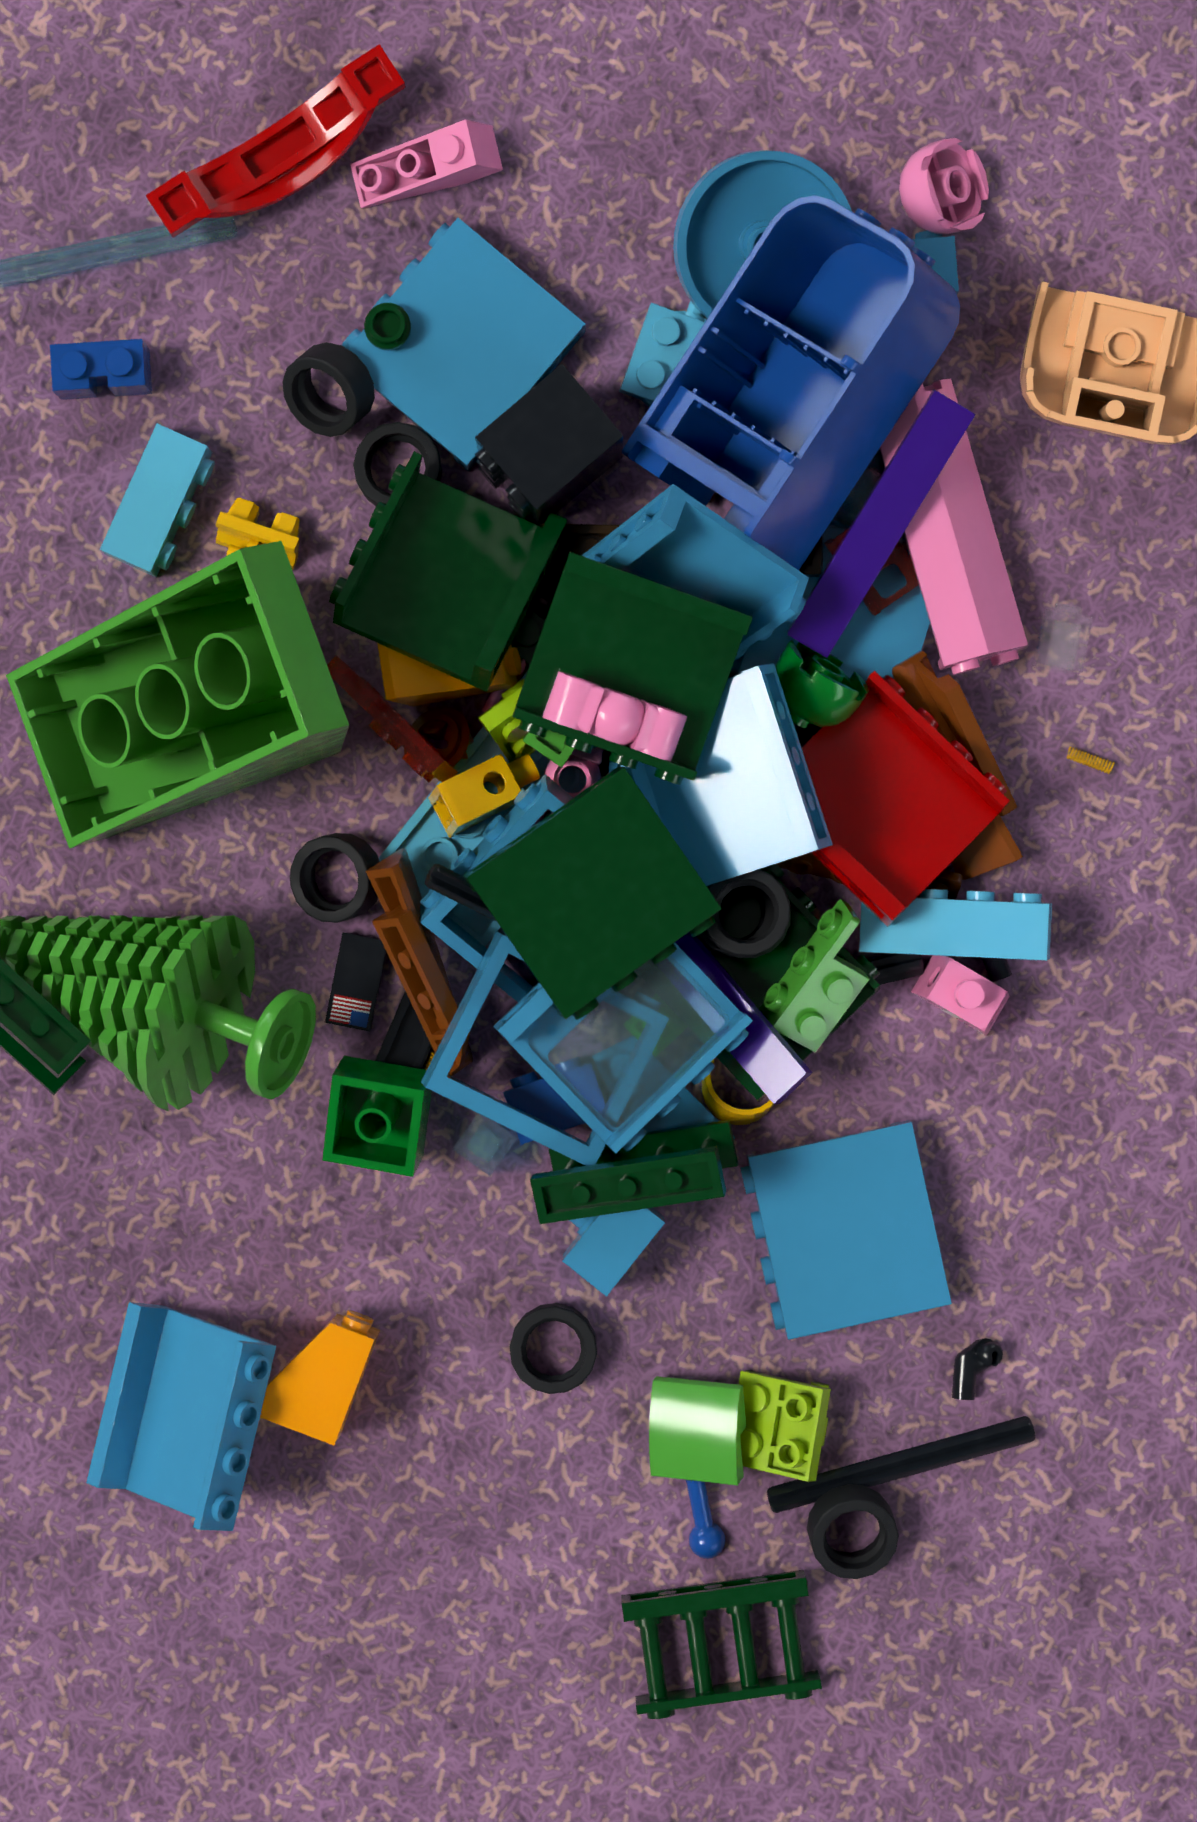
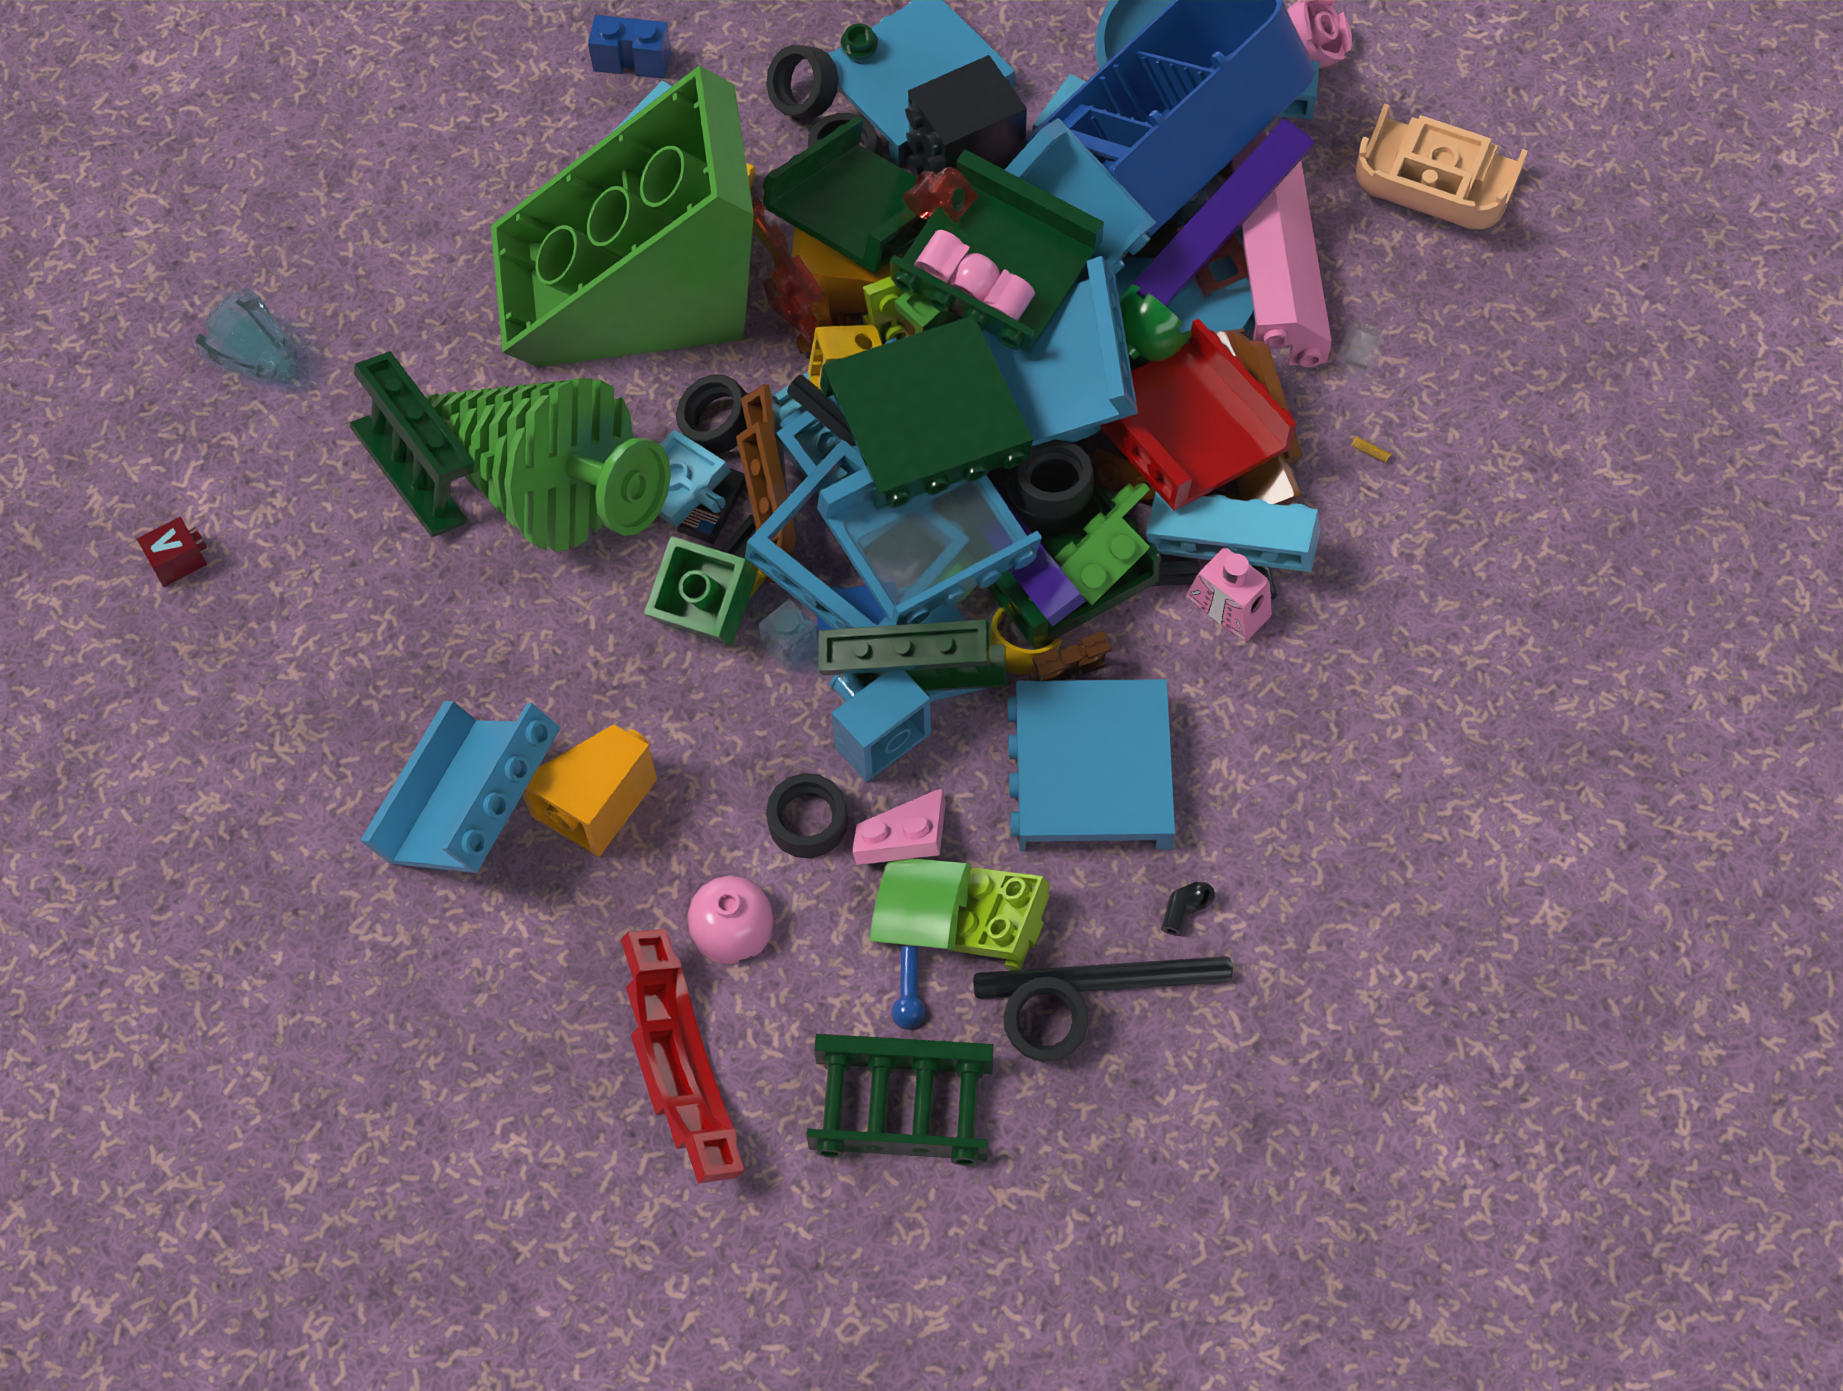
camera: 10 degrees right, 25 degrees down
none -> red piece [621,929,745,1184]
none -> medium azure plate [659,429,731,527]
none -> bright pink cylinder [687,875,774,964]
none -> bright pink wing [852,789,946,865]
none -> clear red leg [902,167,978,224]
none -> reddish brown piece [1028,630,1112,681]

